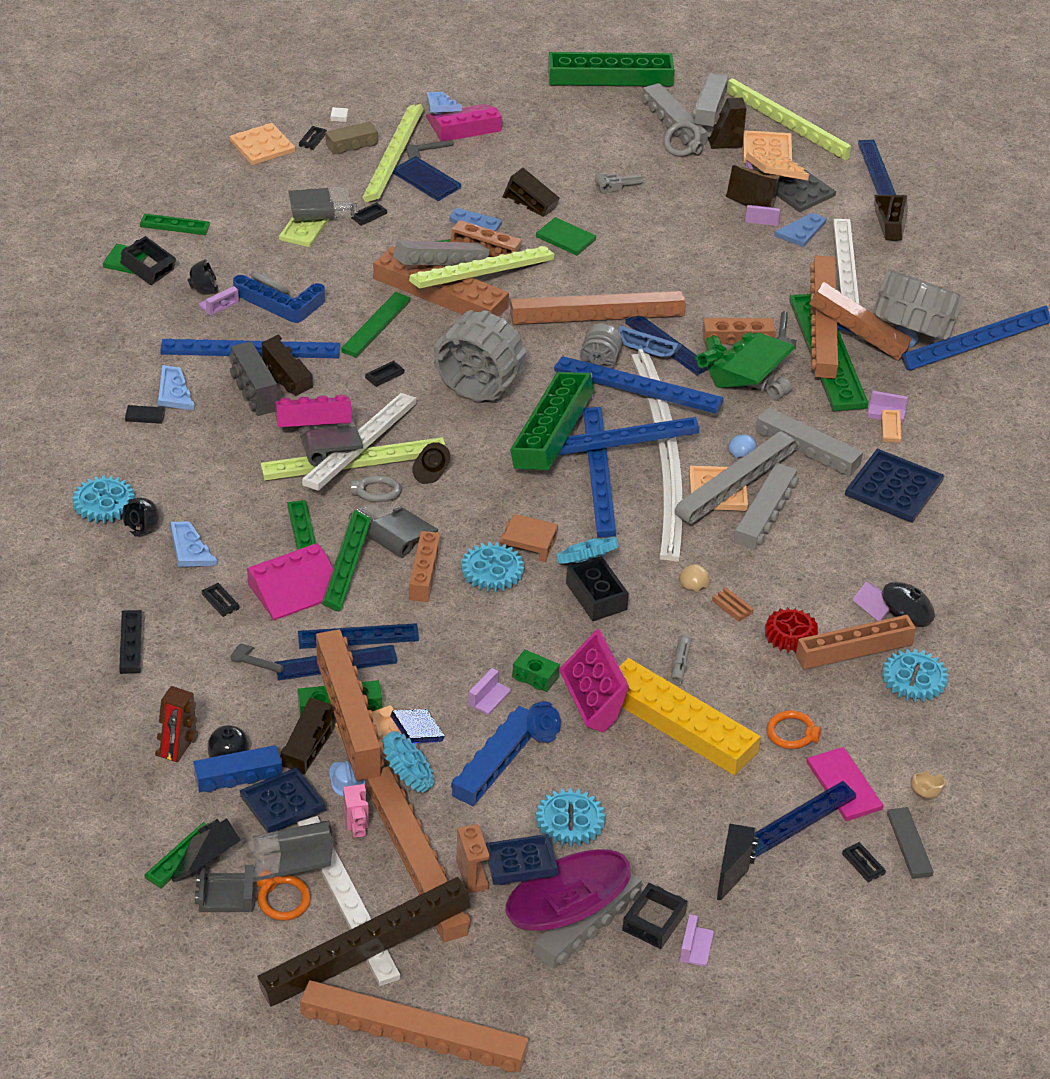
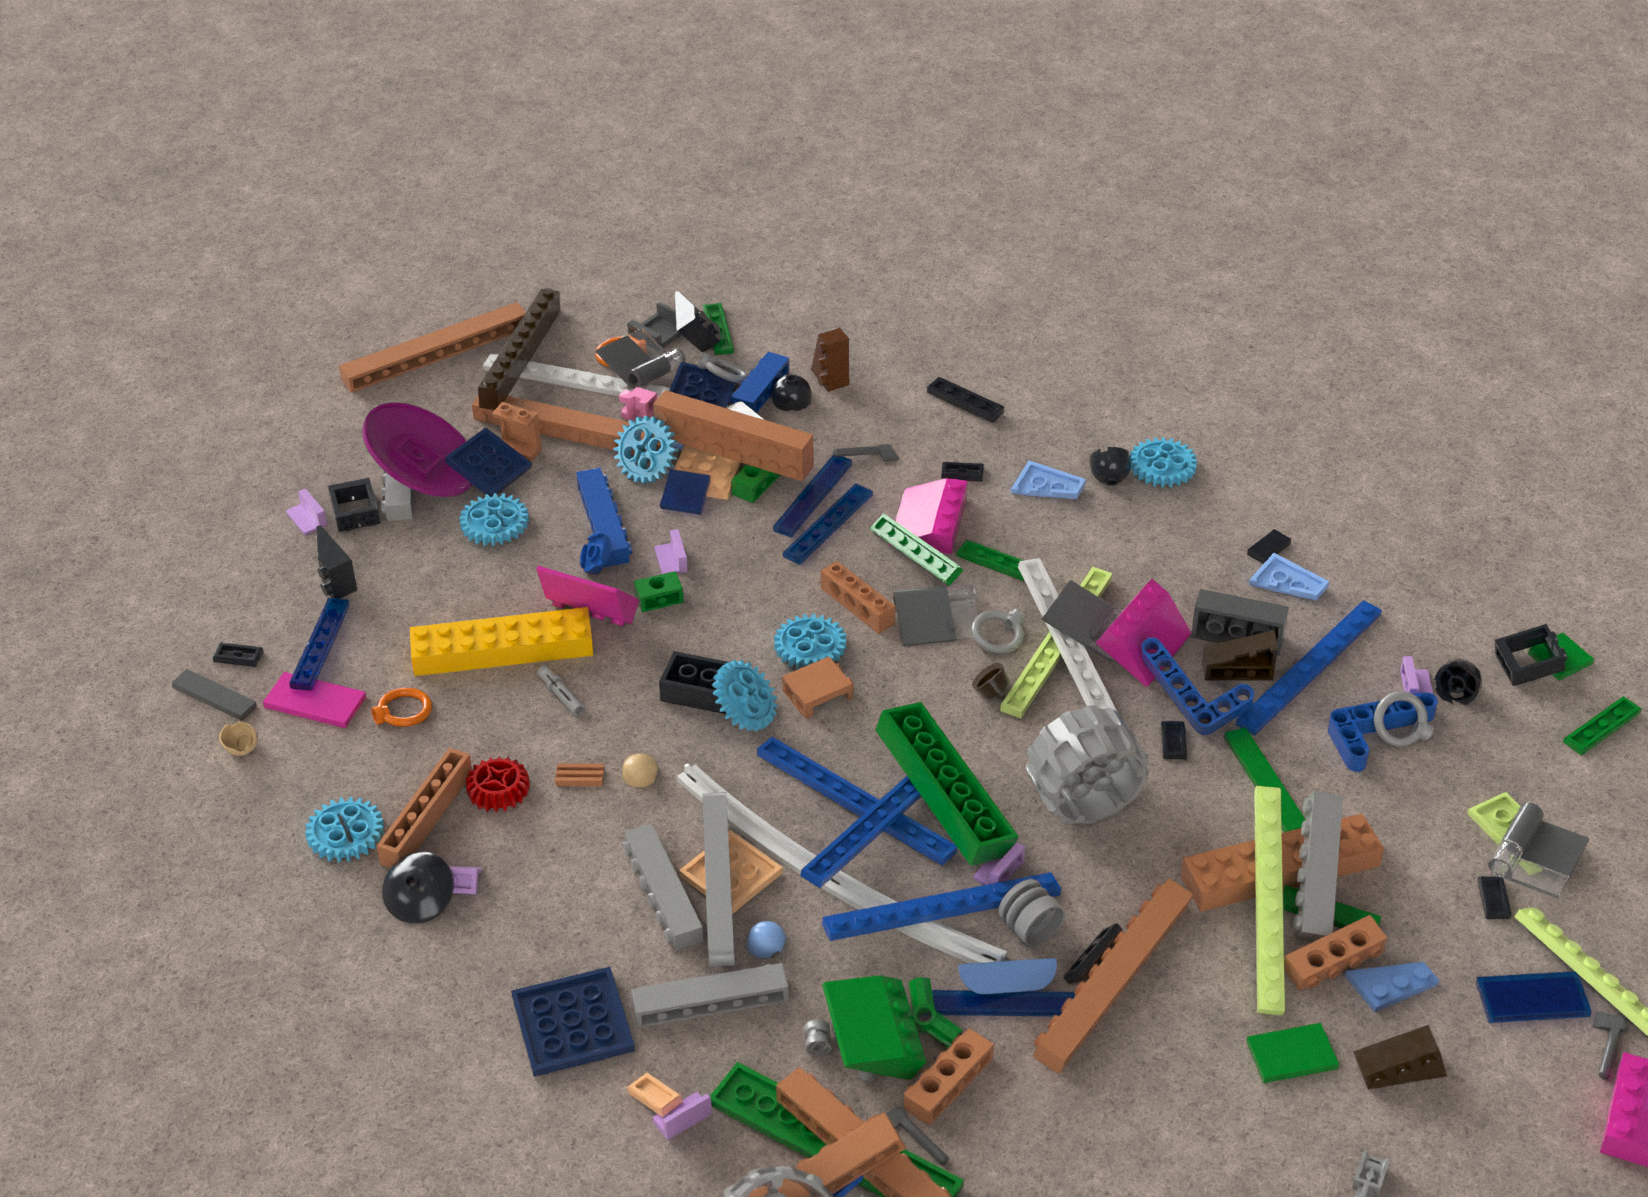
camera: 135 degrees right, 0 degrees up
none -> light grey piece [698,352,748,384]
none -> black tile [1063,923,1123,984]
none -> blue beam [1142,638,1254,735]

